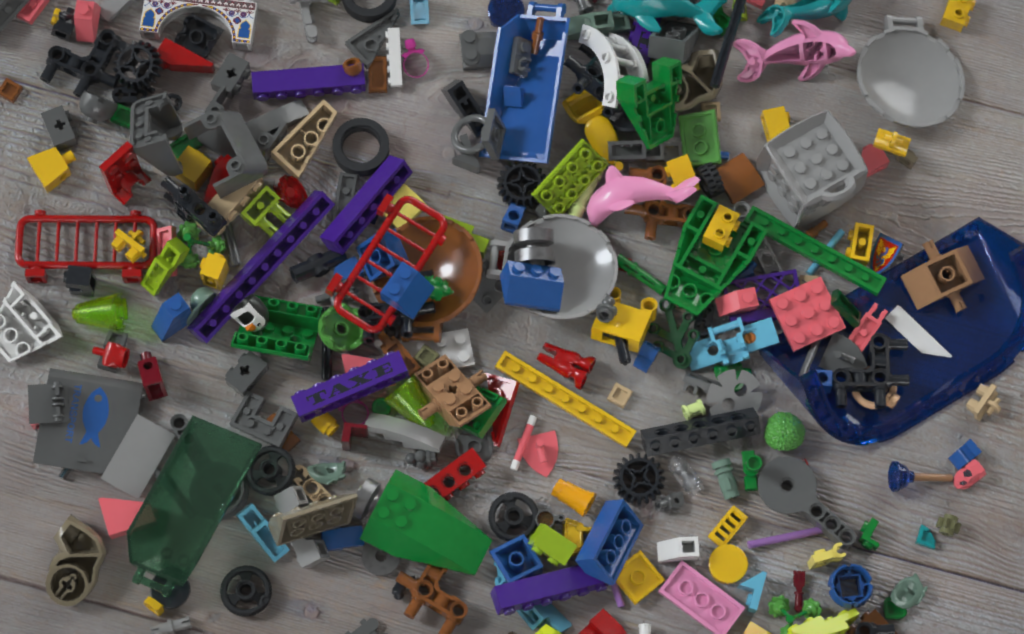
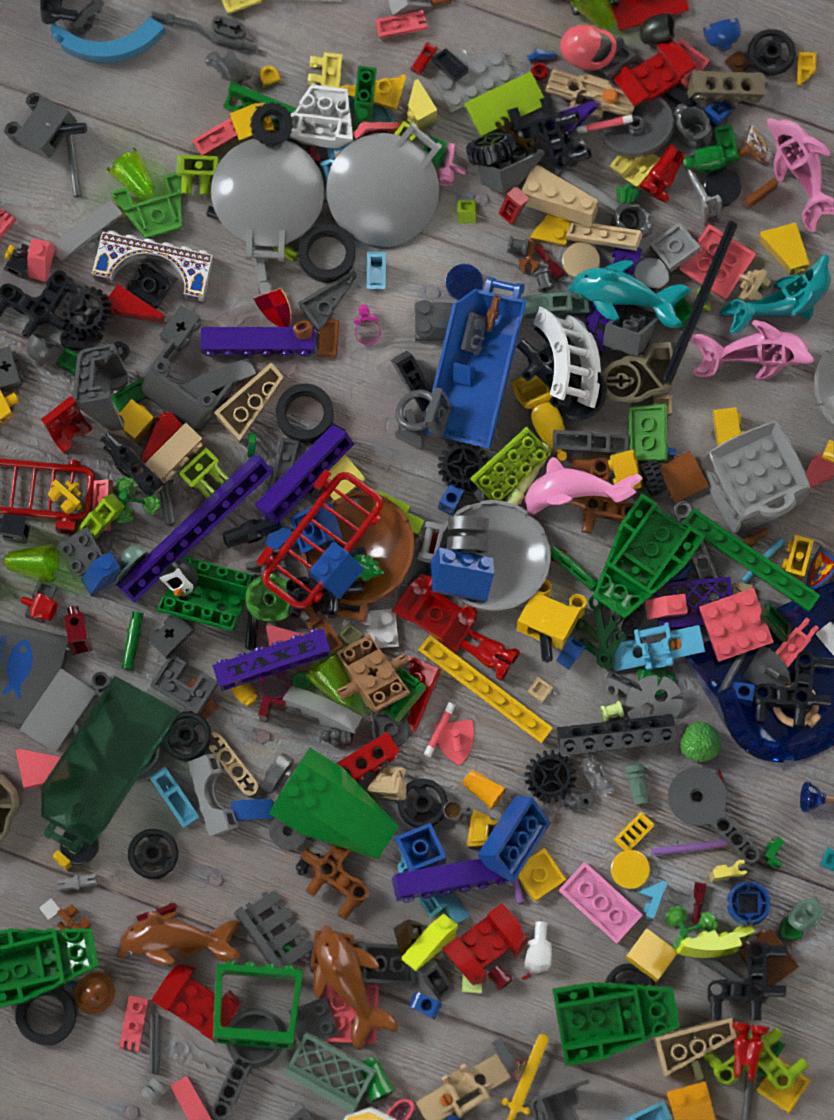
camera: 10 degrees right, 5 degrees up
dark grey windscreen [182,111,268,199] -> none
yellow brick [200,253,229,291] -> none
dark tan slope [268,493,358,546] -> none
red hat [273,175,308,209] -> none
sand green hat [307,461,346,486] -> none
white piece [385,28,402,88] -> none
lime brick [528,523,577,566] -> none
dark grey piece [596,296,618,323] -> none
green wedge [616,57,682,150] -> none
white slope [657,536,700,562] -> none
yellow brick [702,204,741,252] -> none
green bar [741,450,762,491] -> none
none -> dark grey hinge [56,527,103,579]
none -> green pin [121,611,144,670]
none -> green tile [247,433,256,457]
none -> shield [253,288,291,327]
none -> tan piece [367,766,406,800]
none -> red piece [391,574,478,653]

